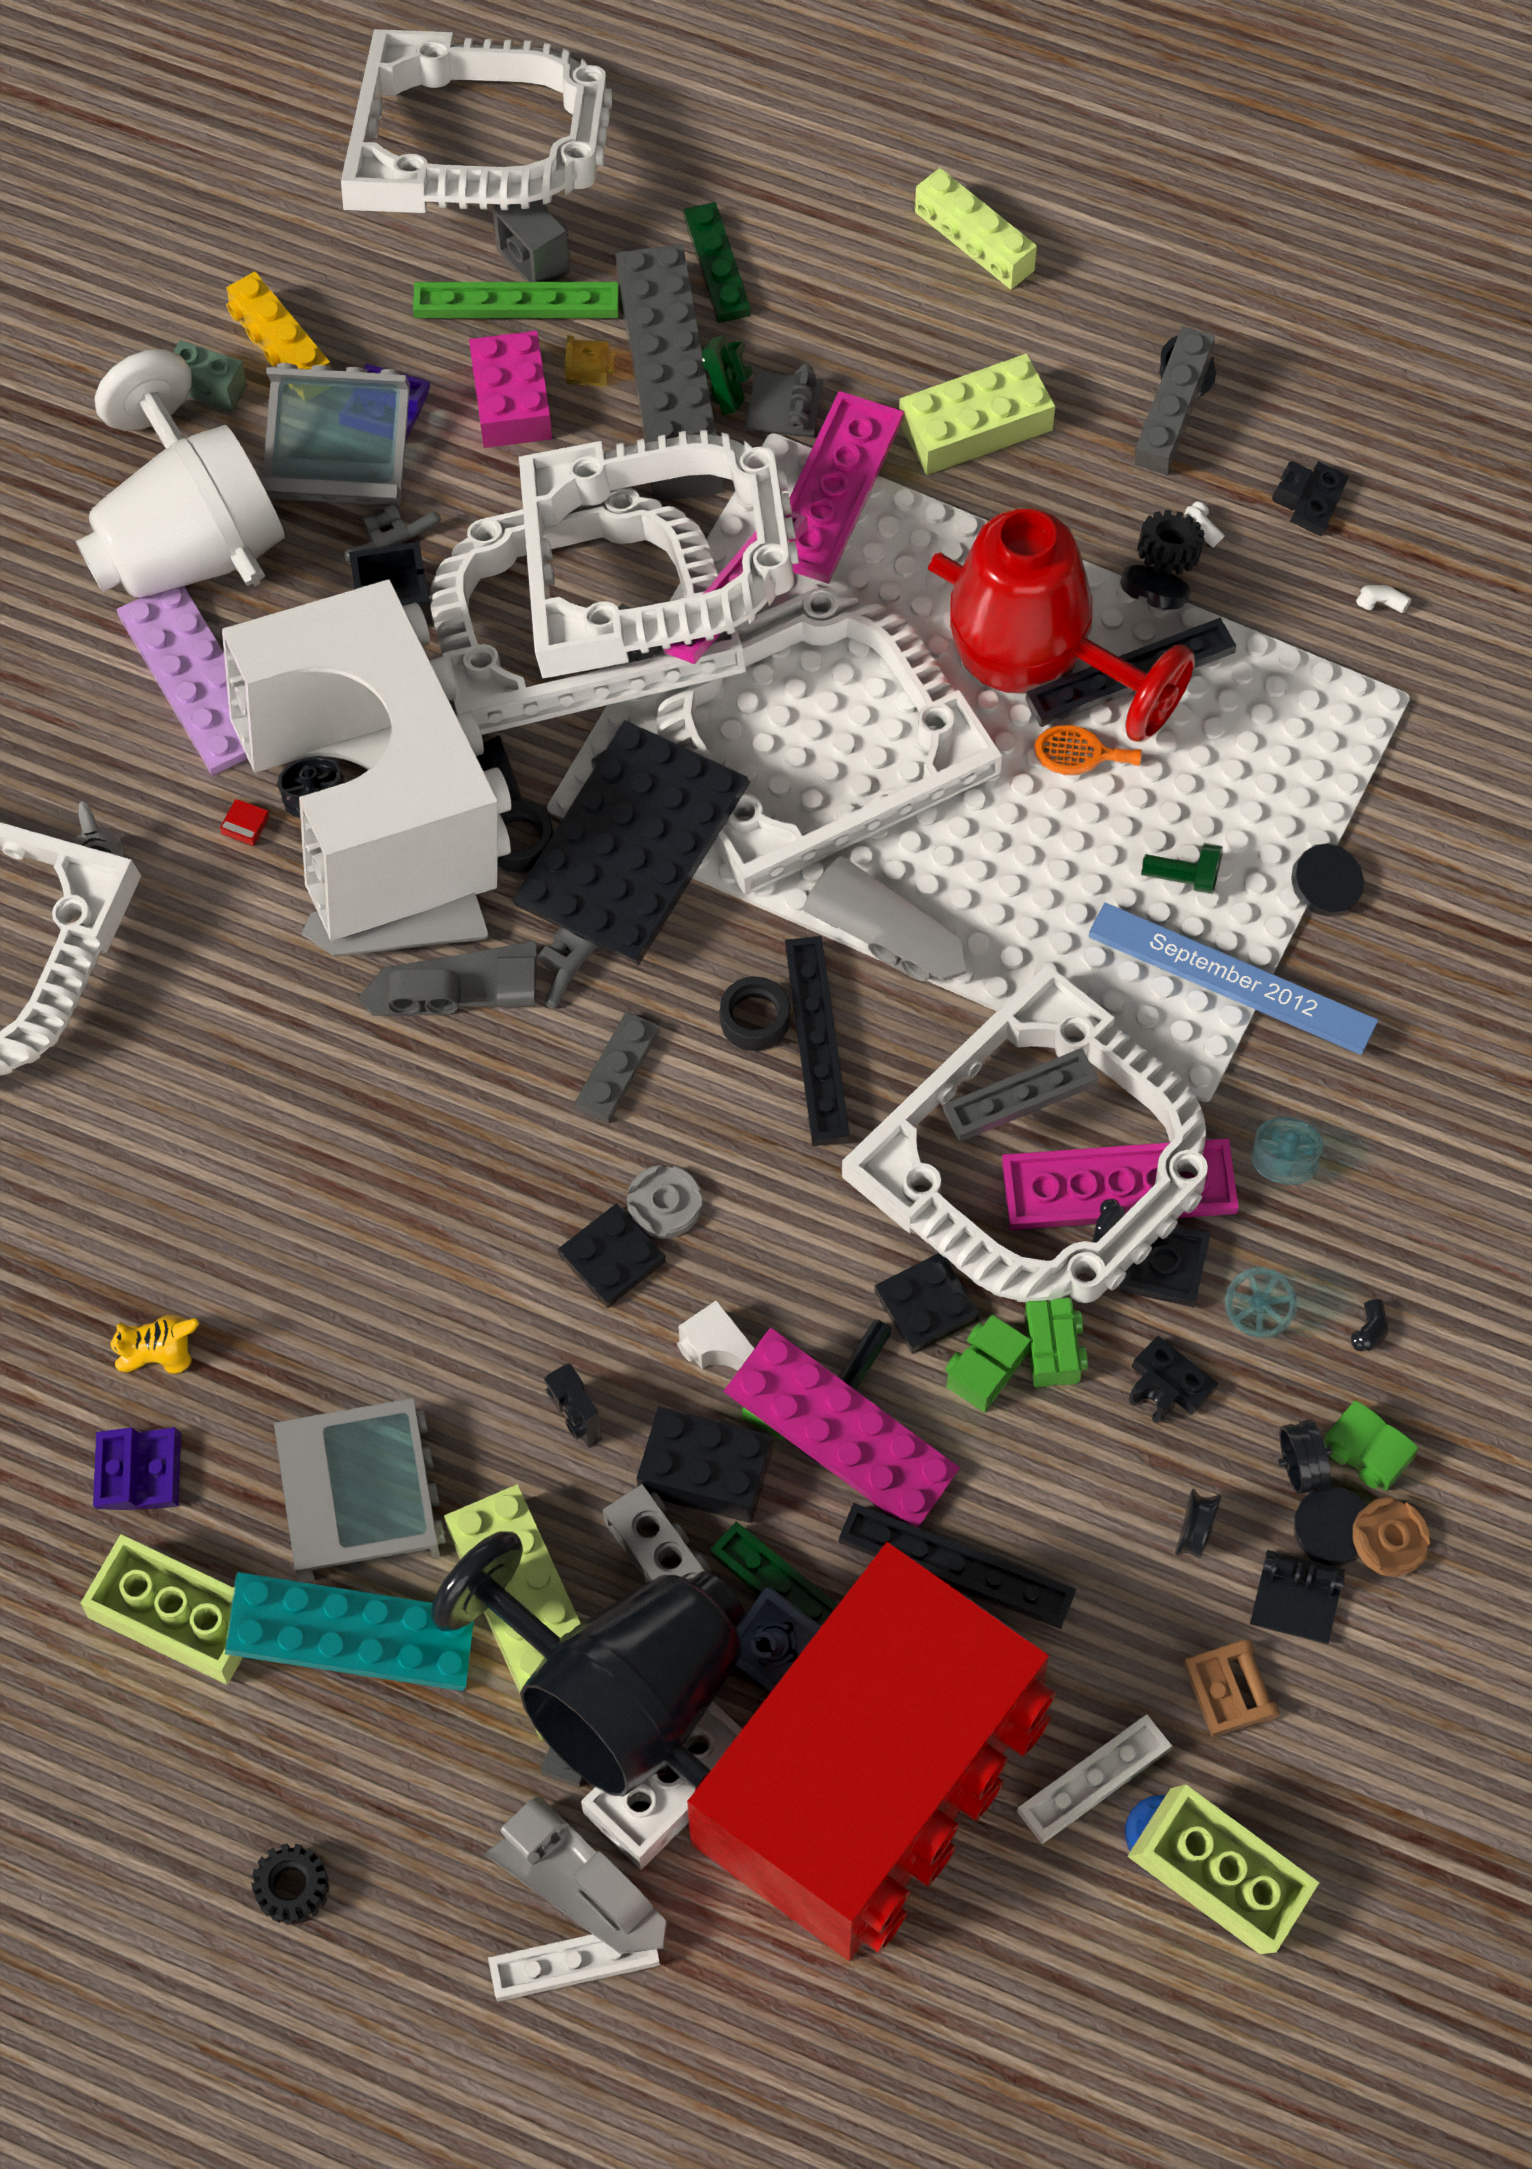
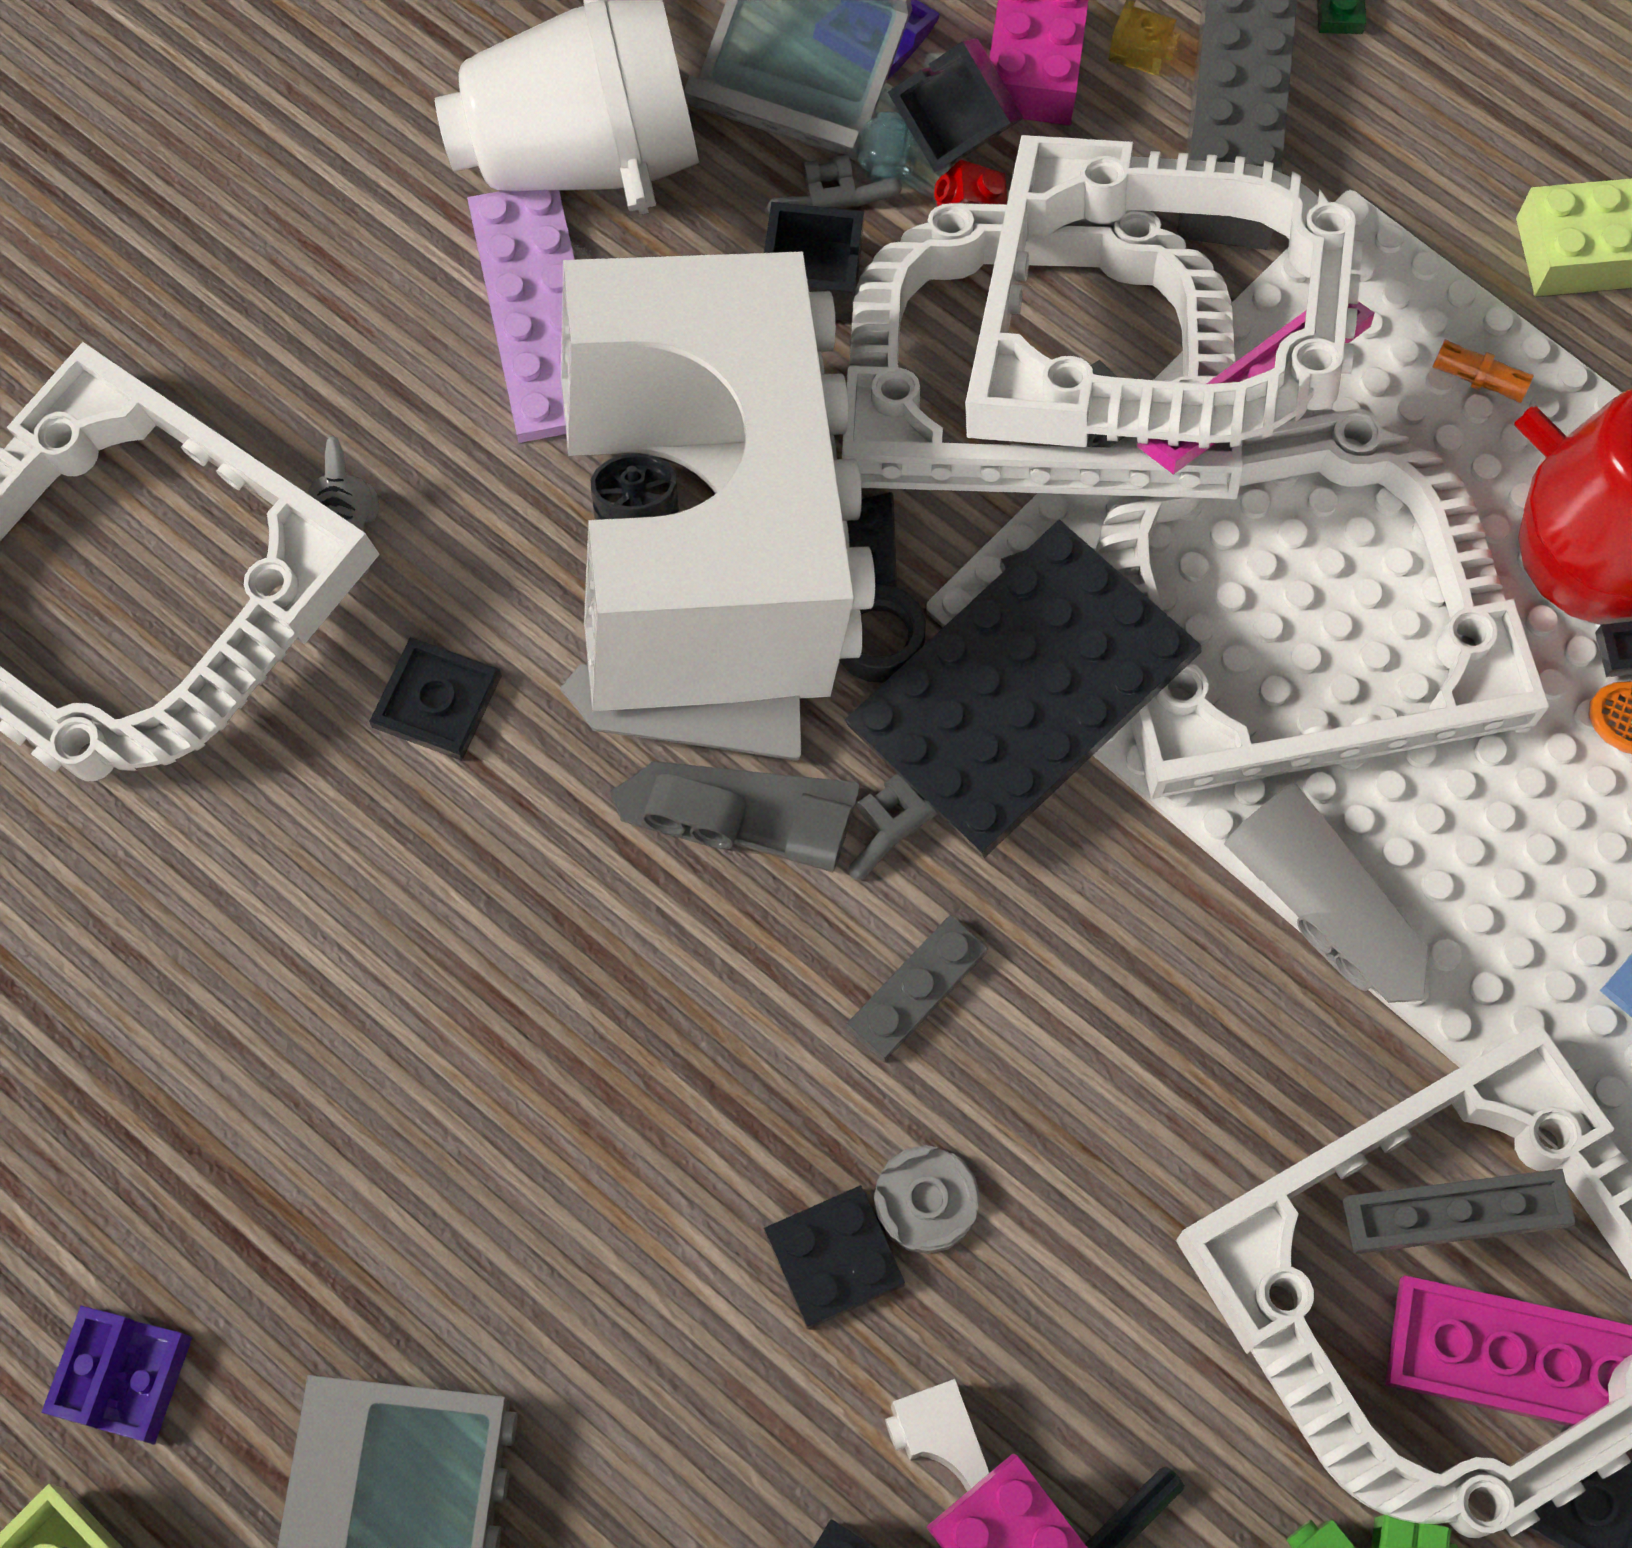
camera: 15 degrees right, 5 degrees up
yellow animal [110,1315,199,1374] -> none
red tile [220,799,270,846] -> none
black plate [544,1363,602,1448] -> none
dark green plate [702,335,753,415] -> none
black tyre [719,976,790,1051] -> none
dark grey hinge [745,365,824,438] -> none
black plate [785,936,850,1146] -> none
dark pink plate [789,391,904,584] -> none
black plate [874,1253,980,1354] -> none
black arm [1092,1199,1125,1243] -> none
none -> black tile [369,637,502,761]
none -> clear light blue head [858,112,919,182]
none -> black piece [888,38,1024,172]
none -> red bracket [934,159,1008,207]
none -> orange pin [1432,339,1534,403]

